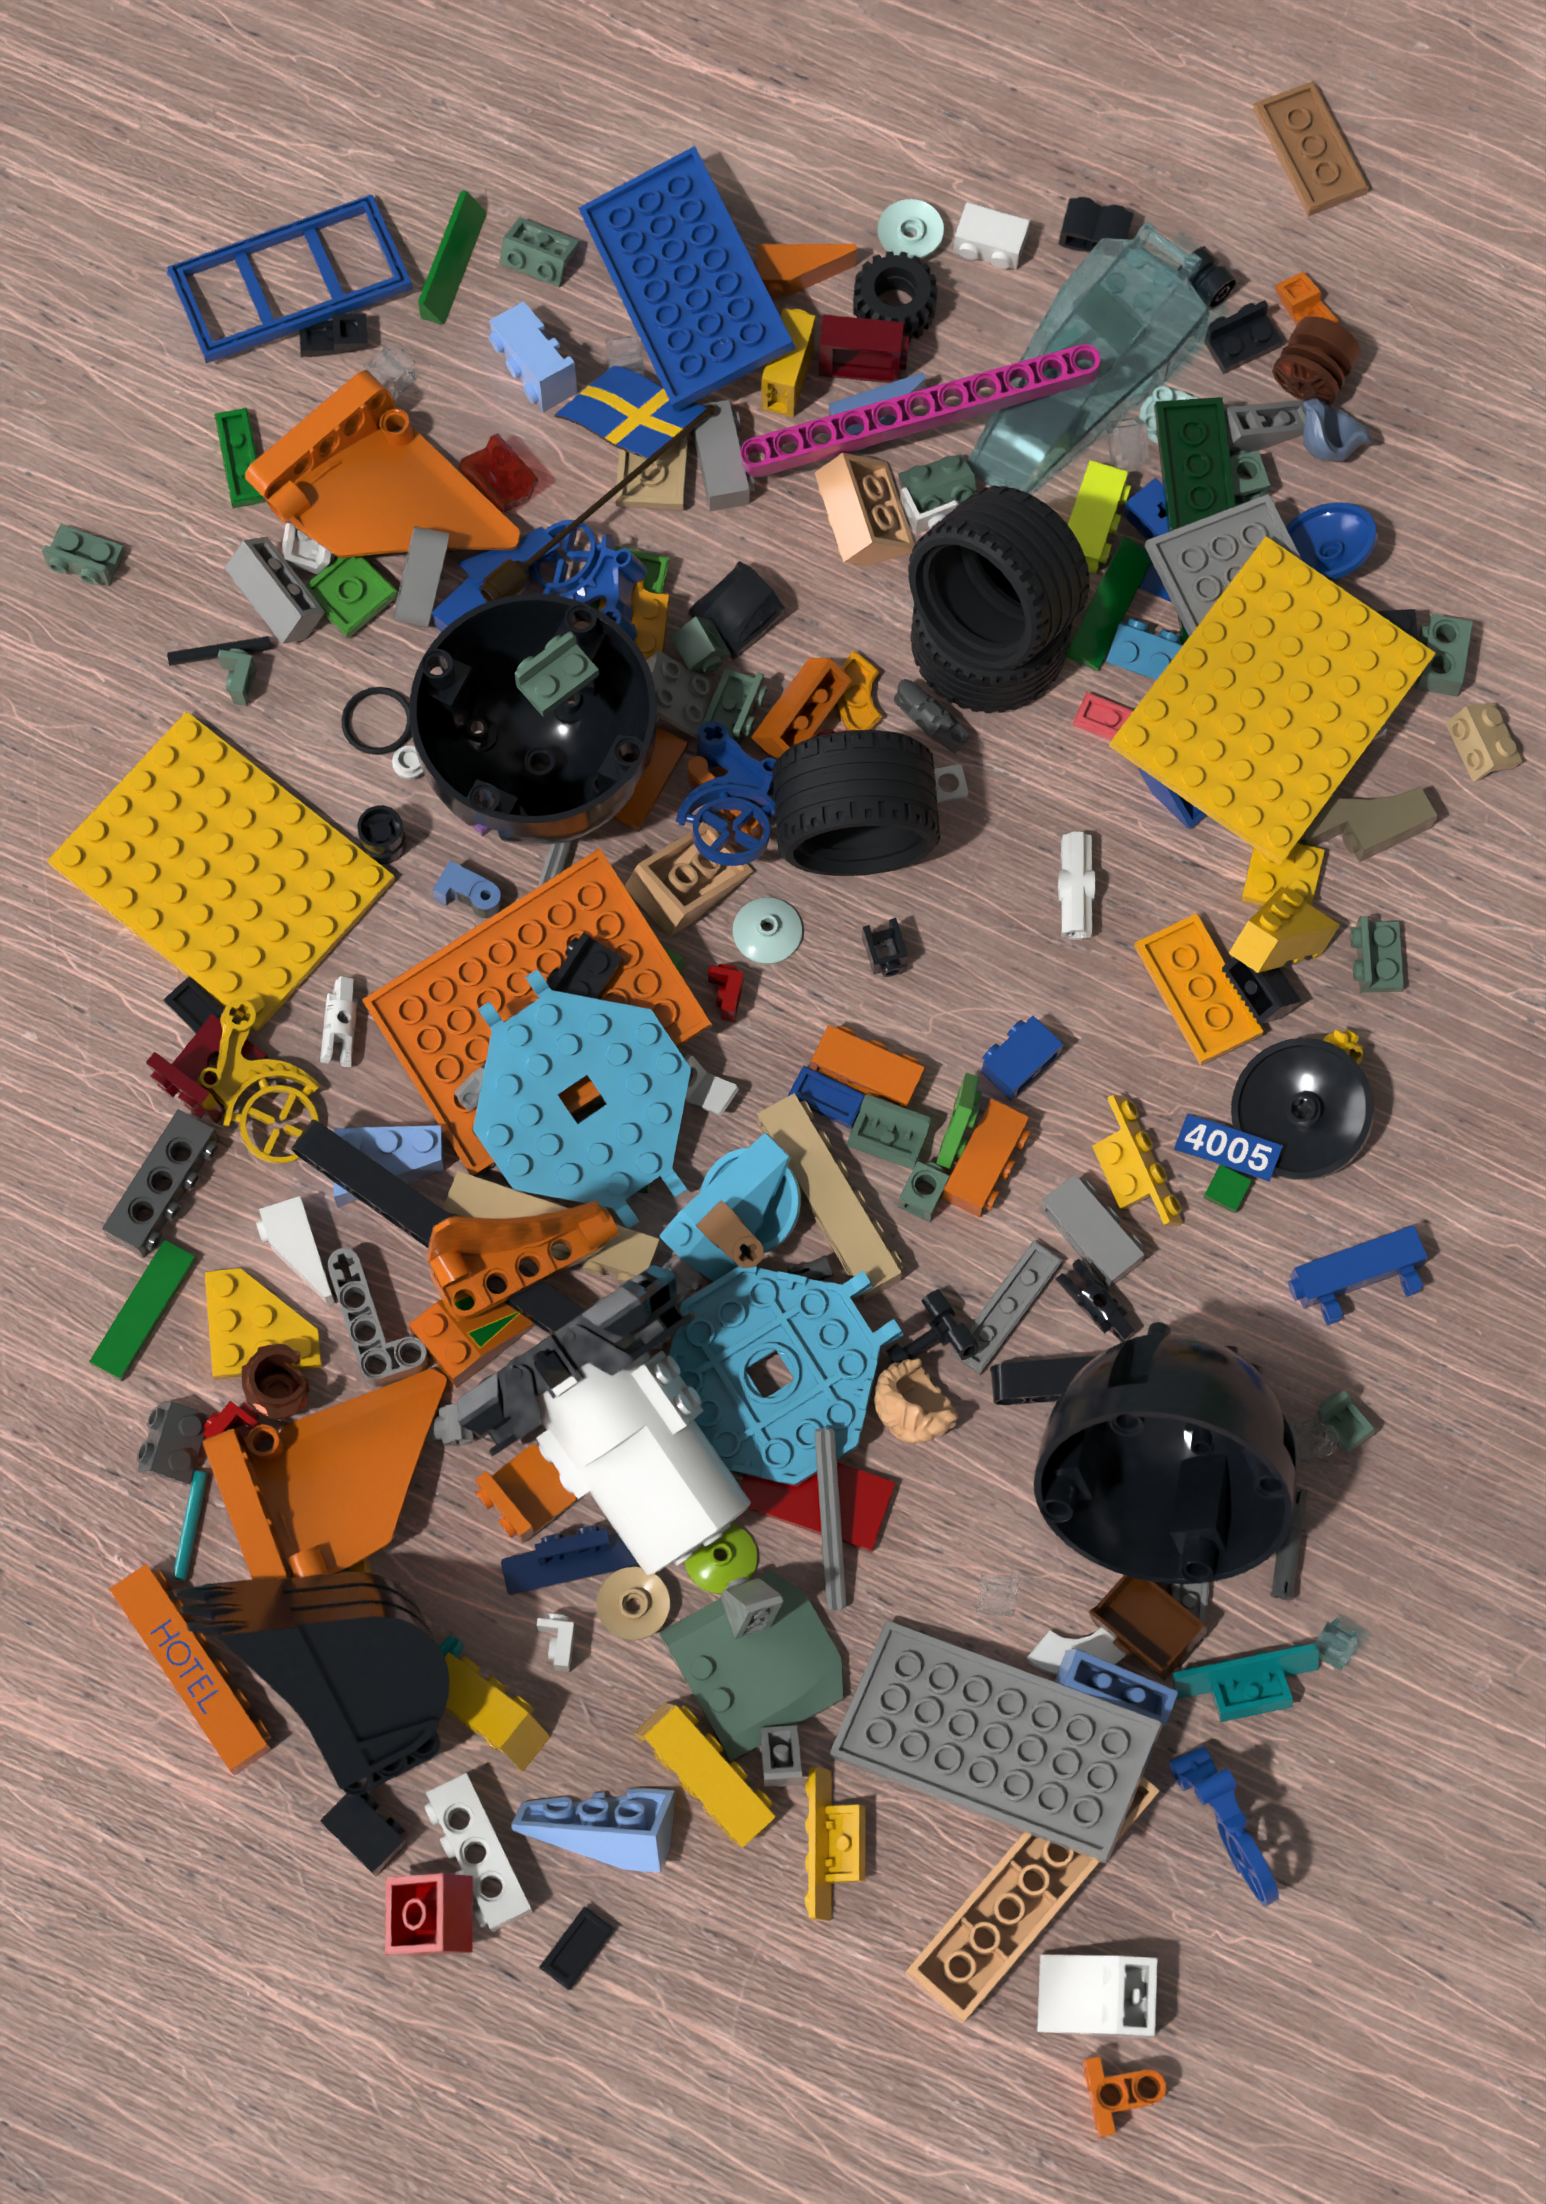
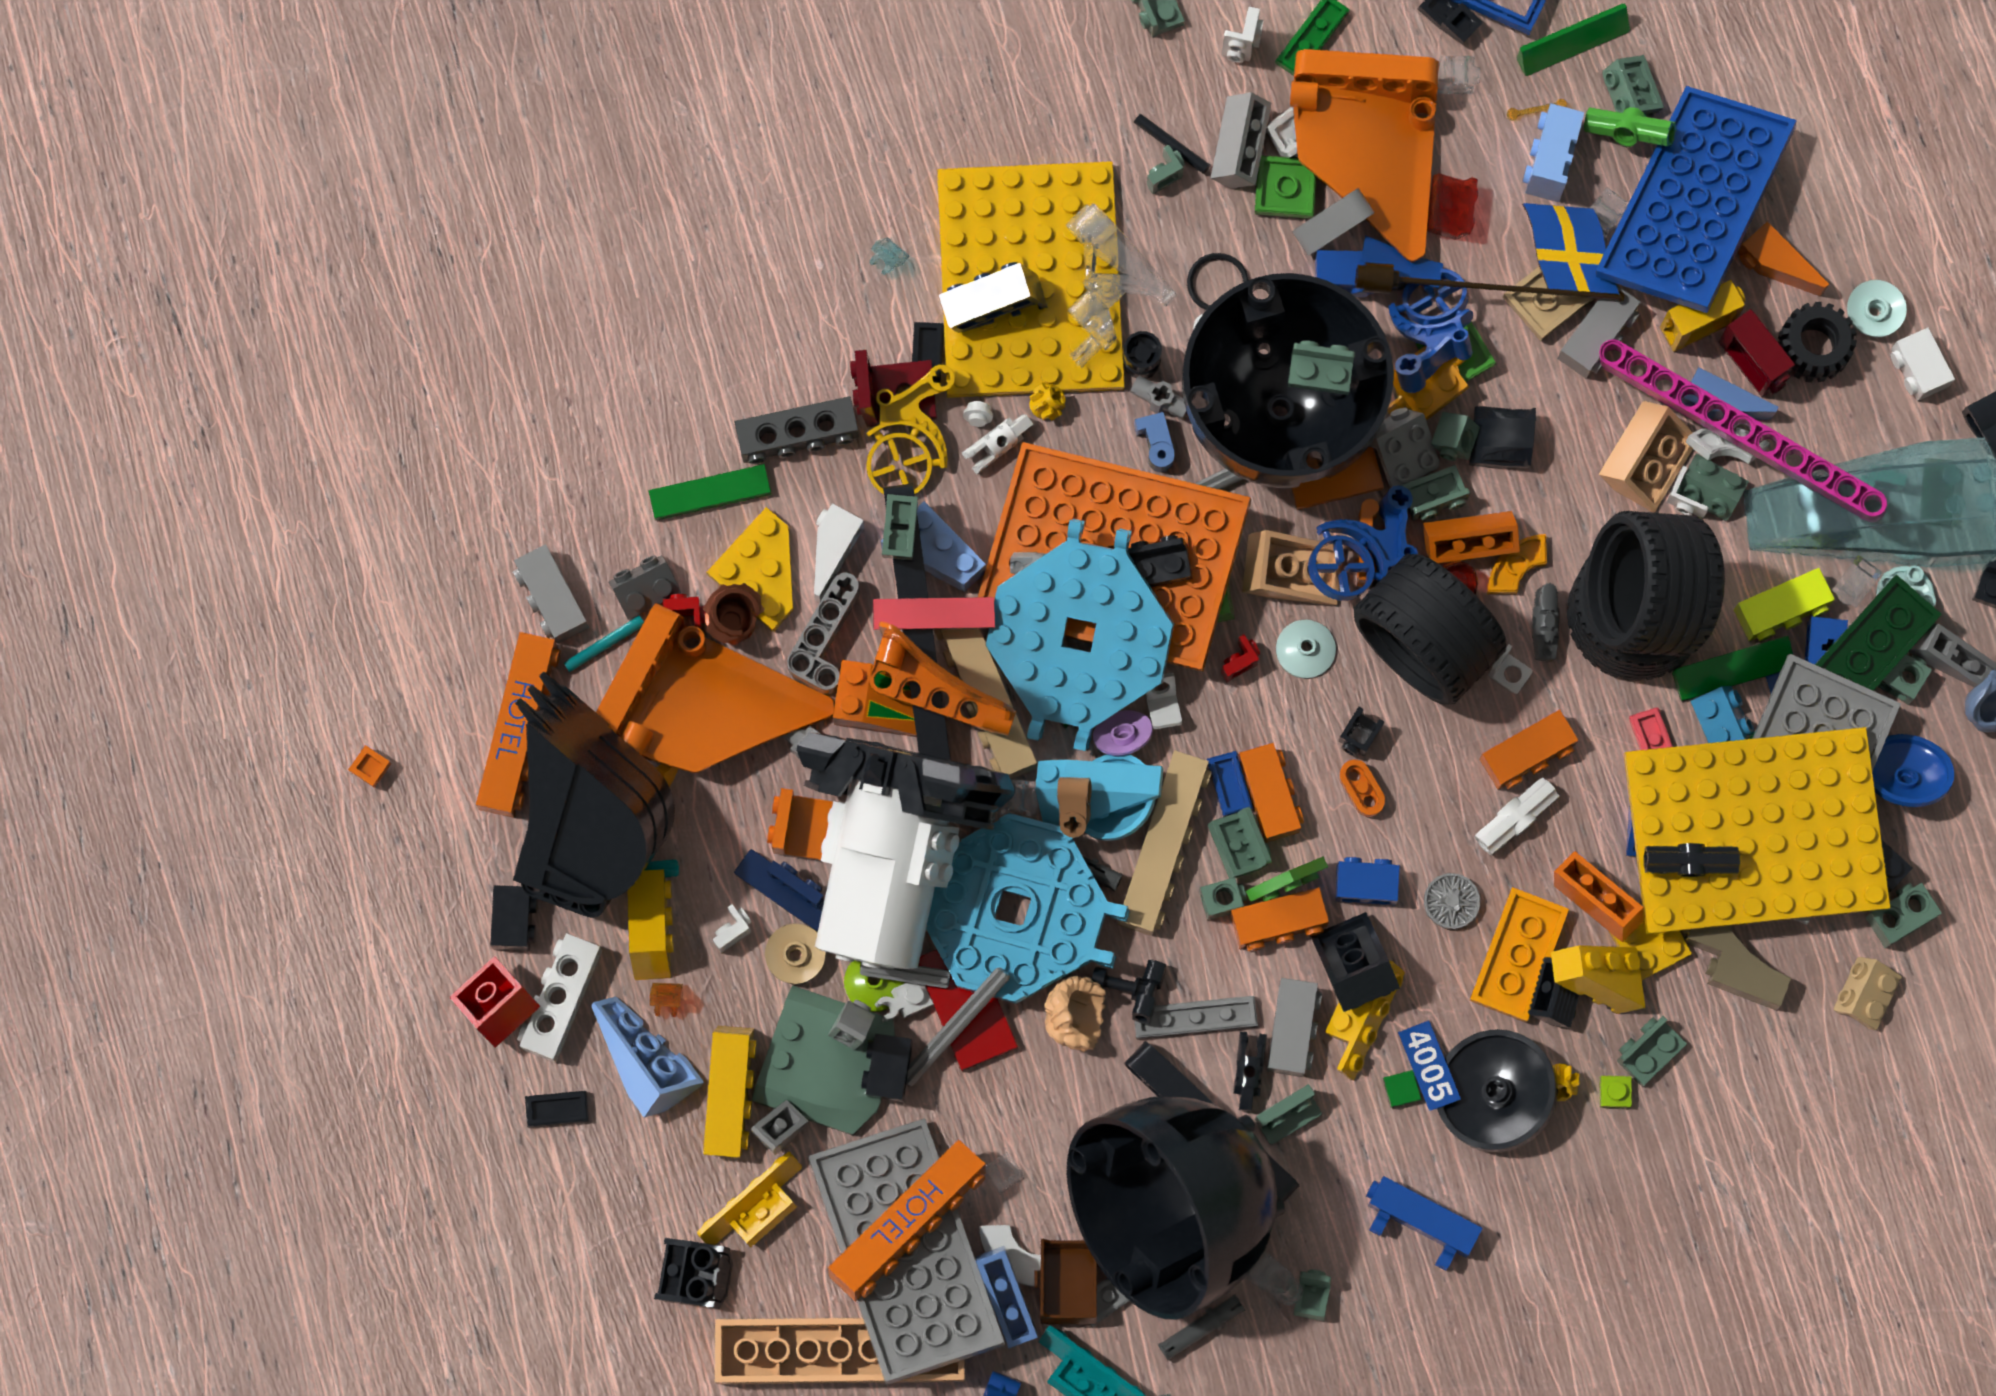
camera: 50 degrees right, 5 degrees up
none -> orange plate [348,745,392,788]
none -> light grey brick [512,544,589,644]
none -> clear orange tile [650,983,683,1017]
none -> black slope [654,1238,733,1309]
none -> orange brick [828,1140,986,1302]
none -> light grey axle [860,962,950,988]
none -> black brick [861,1033,913,1102]
none -> clear light blue tile [870,237,909,275]
none -> coral tile [873,597,995,630]
none -> white plate [875,983,933,1022]
none -> sand green brick [882,494,918,560]
none -> wedge [939,262,1048,333]
none -> white plate [963,401,993,427]
none -> yellow gear [1029,383,1066,421]
none -> clear connector [1065,203,1177,368]
none -> lavender dish [1093,710,1153,756]
none -> light grey axle [1130,375,1187,420]
none -> white bracket [1222,7,1264,63]
none -> sand green bracket [1255,1084,1322,1145]
none -> black slope [1311,912,1400,1012]
none -> orange plate [1339,759,1385,817]
none -> light grey wheel [1424,873,1480,930]
none -> orange brick [1479,709,1578,790]
none -> clear yellow hinge [1507,99,1567,121]
none -> orange brick [1554,851,1644,943]
none -> bright green piece [1584,107,1676,147]
none -> lime plate [1599,1076,1632,1108]
none -> black piece [1643,843,1740,877]
none -> white tile [1685,427,1769,464]

